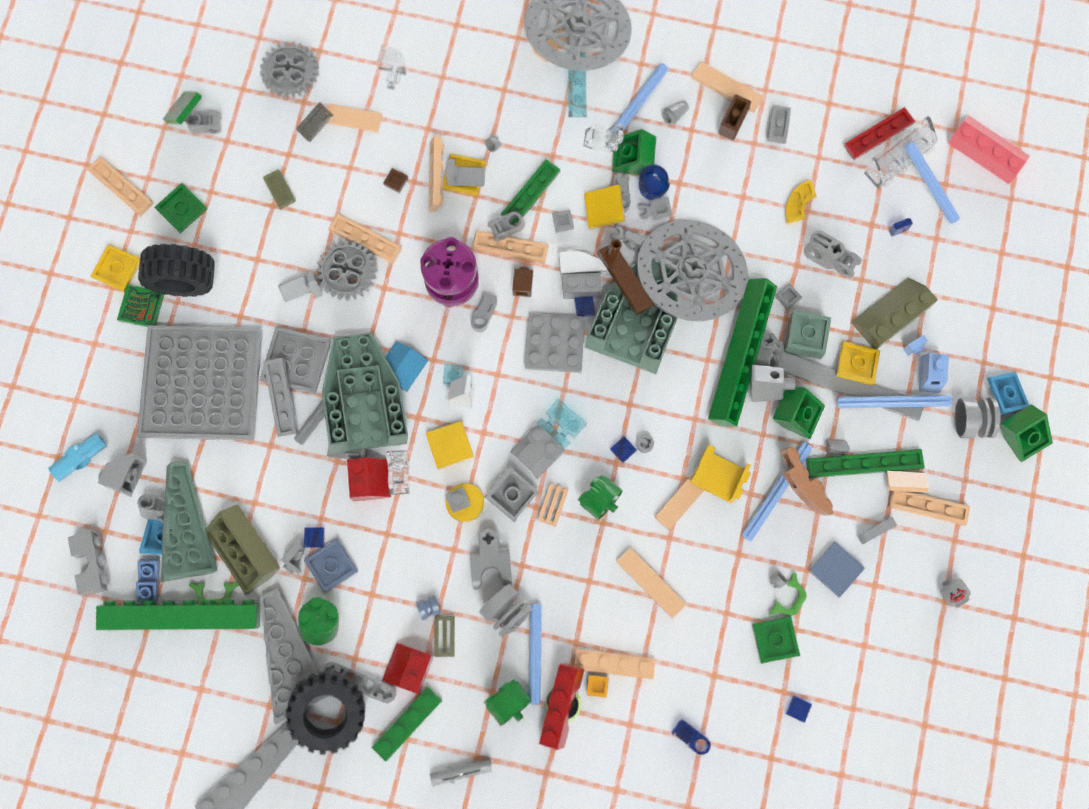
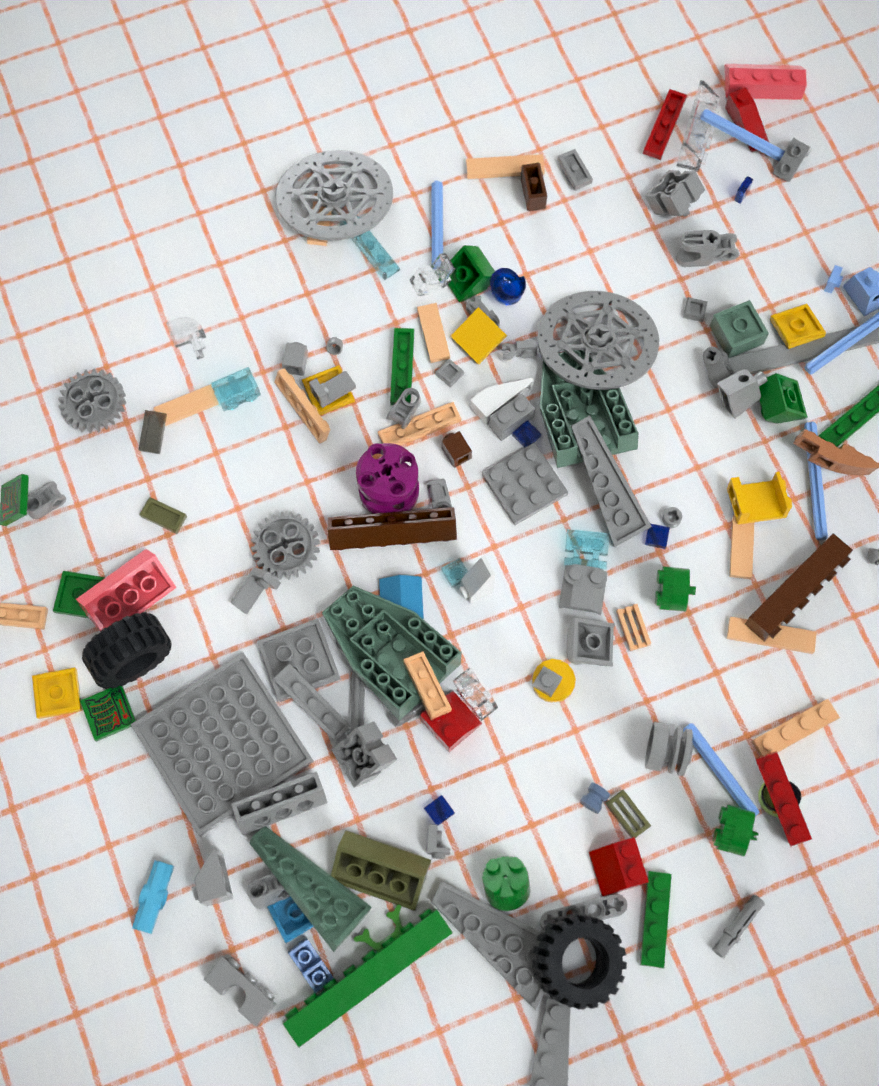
camera: 35 degrees left, 5 degrees down
sand blue tile [304,539,359,593] -> none
light nougat tile [328,213,402,264] -> none
reddish brown tile [383,168,408,193] -> none
yellow tile [425,421,474,470] -> none
light grey piece [470,529,512,590] -> none
light orange plate [587,675,609,698] -> none
reddish brown piece [597,239,654,316] -> none
light grey plate [638,197,672,220] -> none
light grey cone [662,100,689,125] -> none
green brick [708,278,777,427] -> none
yellow tile [785,179,817,224] -> none
light grey slope [826,439,850,455] -> none
olive slope [851,278,938,349] -> none
none -> coral slope [76,549,176,632]
none -> clear light blue brick [211,367,261,411]
none -> light grey brick [231,772,328,835]
none -> light grey brick [282,342,308,376]
none -> reddish brown brick [327,507,457,550]
none -> light grey brick [332,722,397,788]
none -> light nougat tile [403,651,452,720]
none -> light nougat tile [417,303,450,363]
none -> light grey wing [571,416,652,547]
none -> light grey brick [645,170,705,217]
none -> red slope [725,87,769,152]
none -> reddish brown brick [745,533,853,642]
none -> light grey bracket [773,138,812,182]

